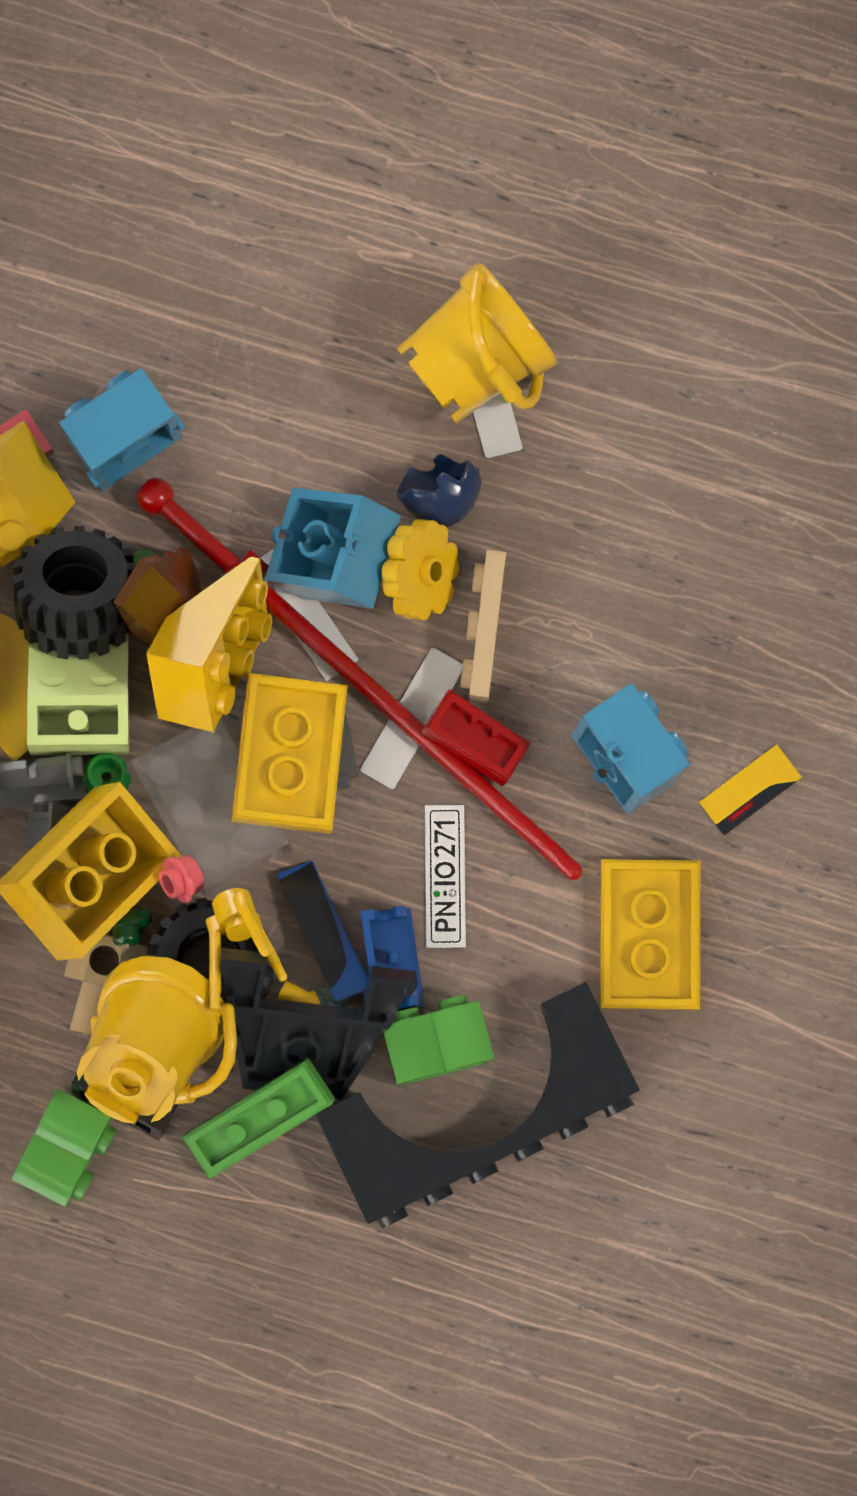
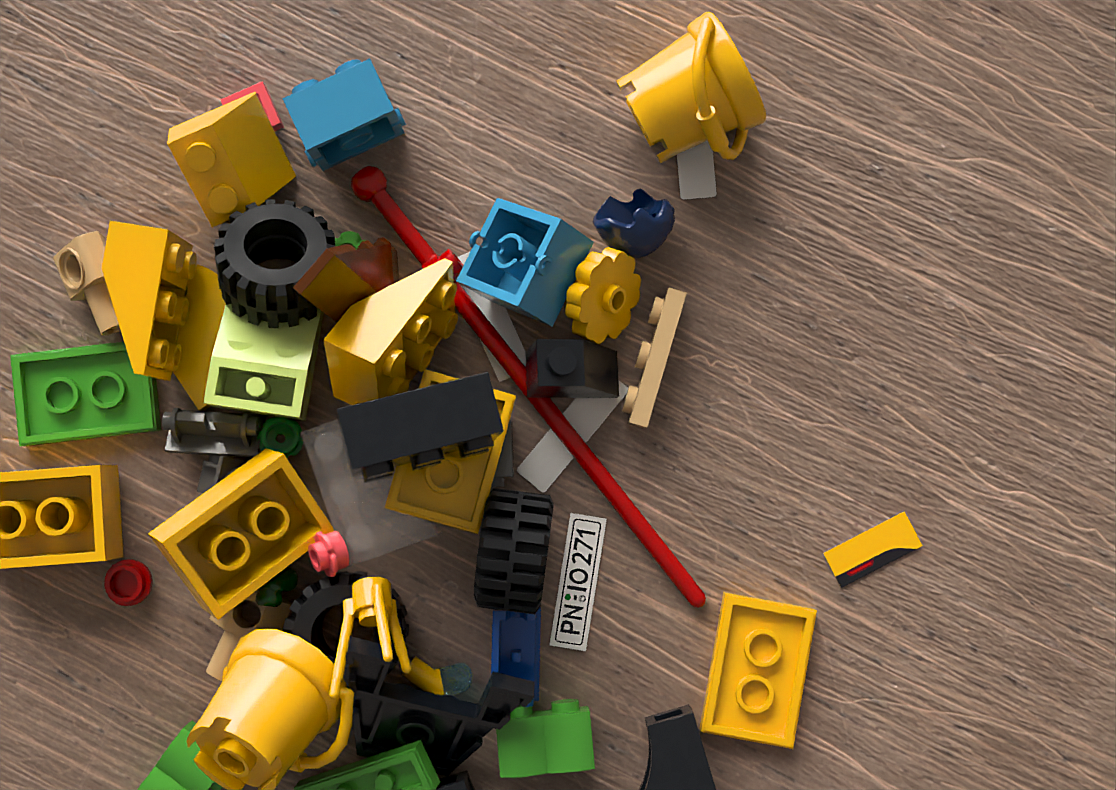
camera: 10 degrees right, 5 degrees up
black sticker [277,861,368,1001] -> none
red plate [420,689,531,787] -> none
dark azure brick [571,683,690,815] -> none
none -> black piece [337,372,504,483]
none -> black tyre [474,488,554,615]
none -> black slope [525,339,619,398]

